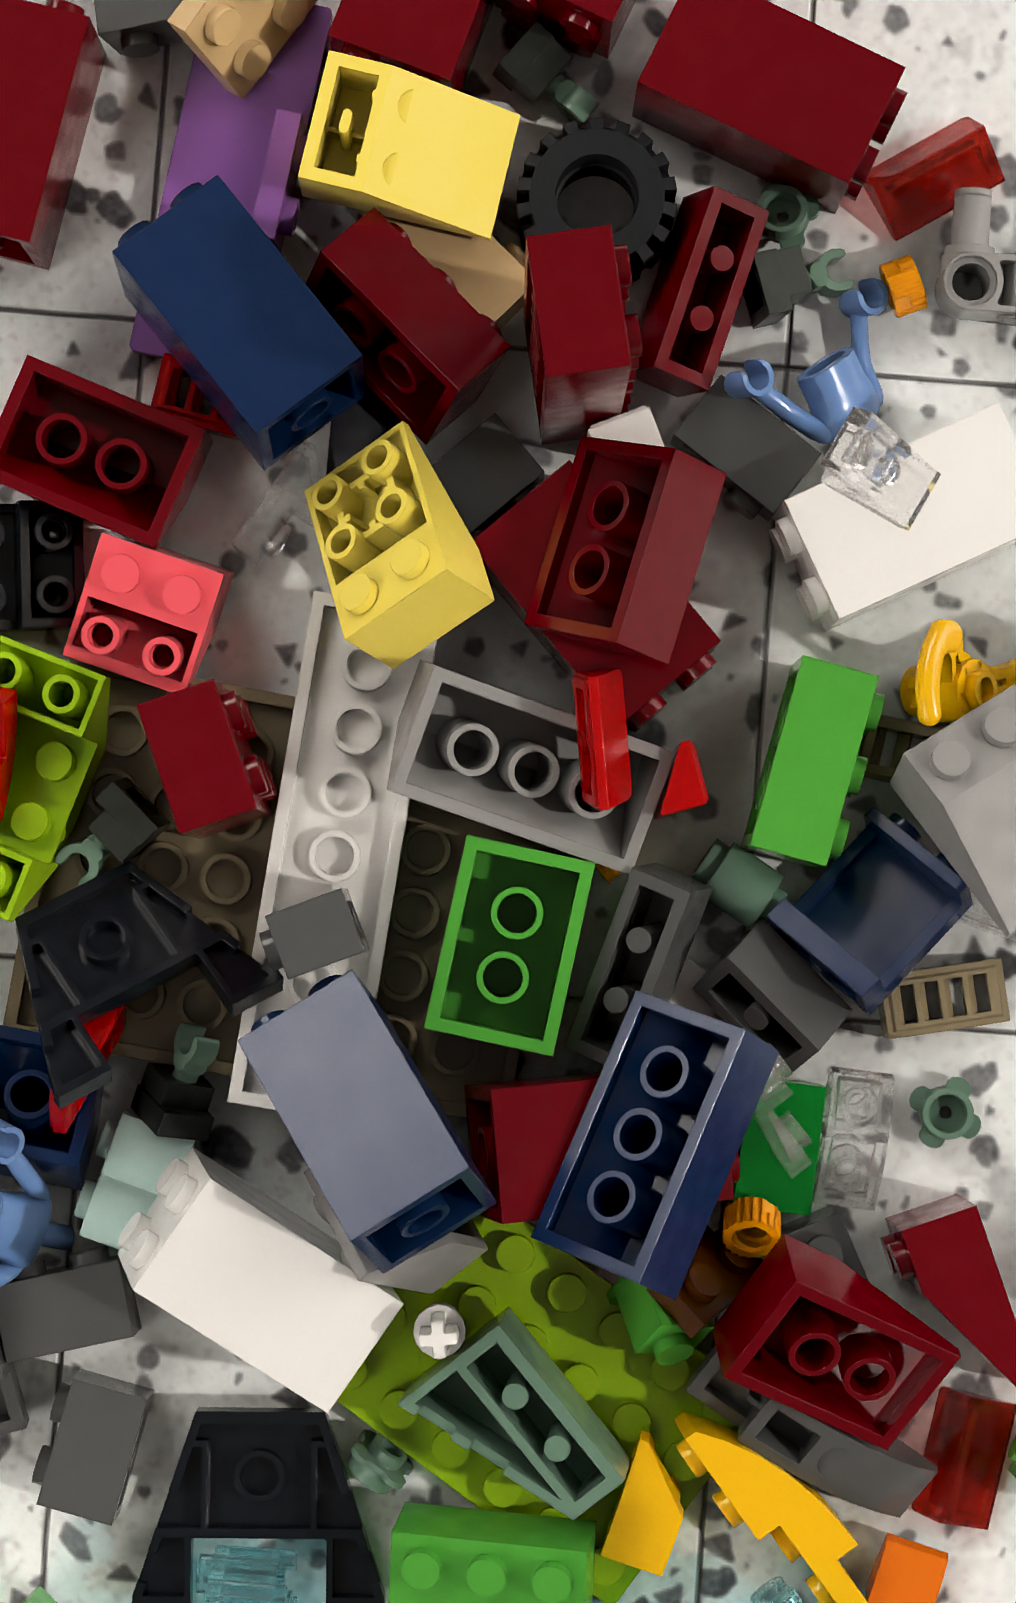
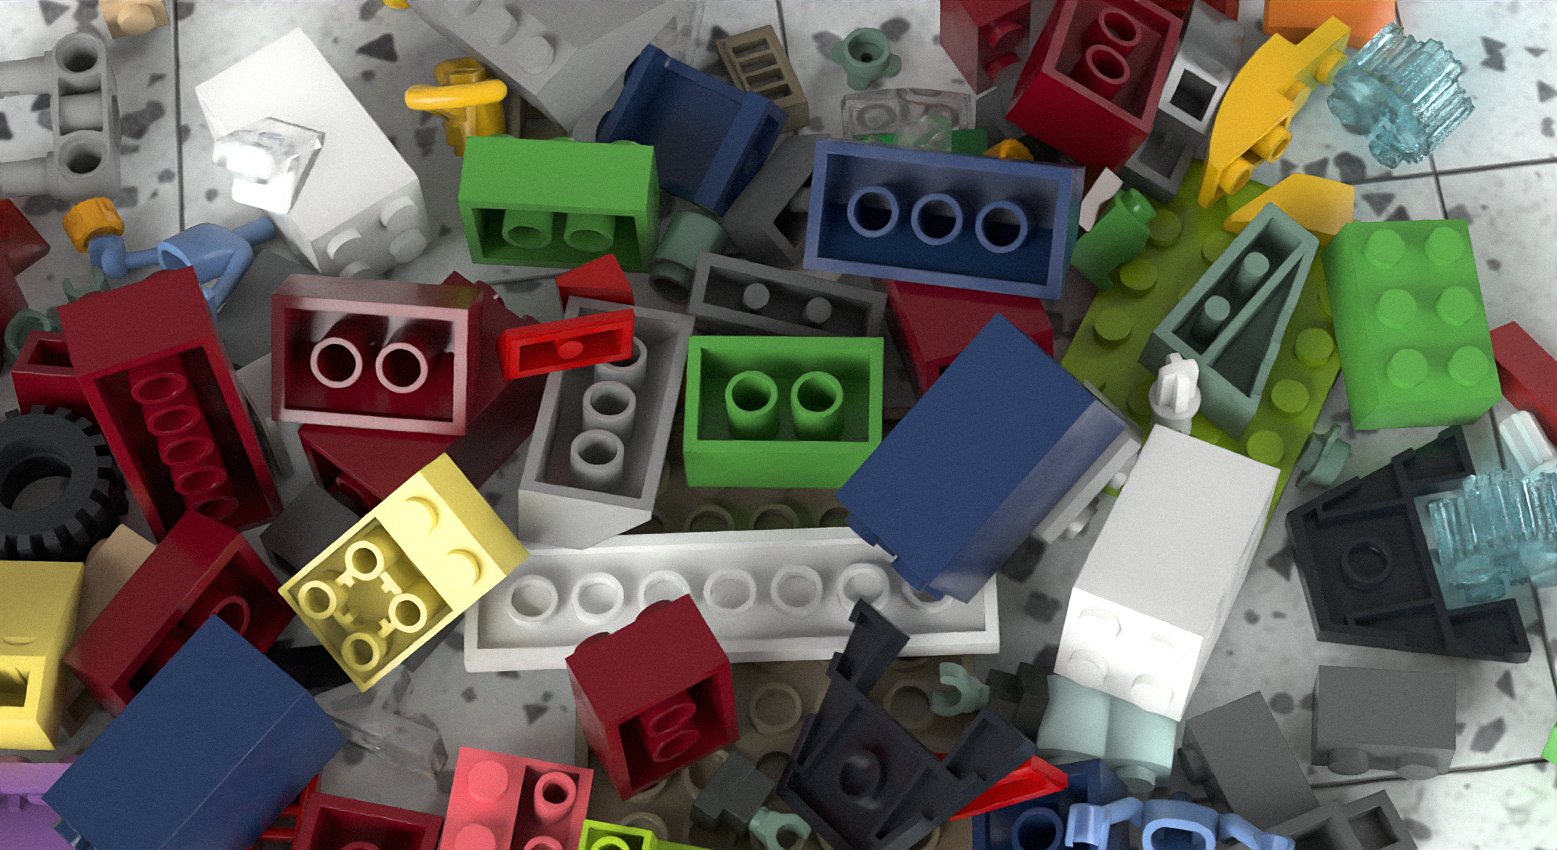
camera: 95 degrees left, 25 degrees down
dark grey brick [259,888,370,980] -> none

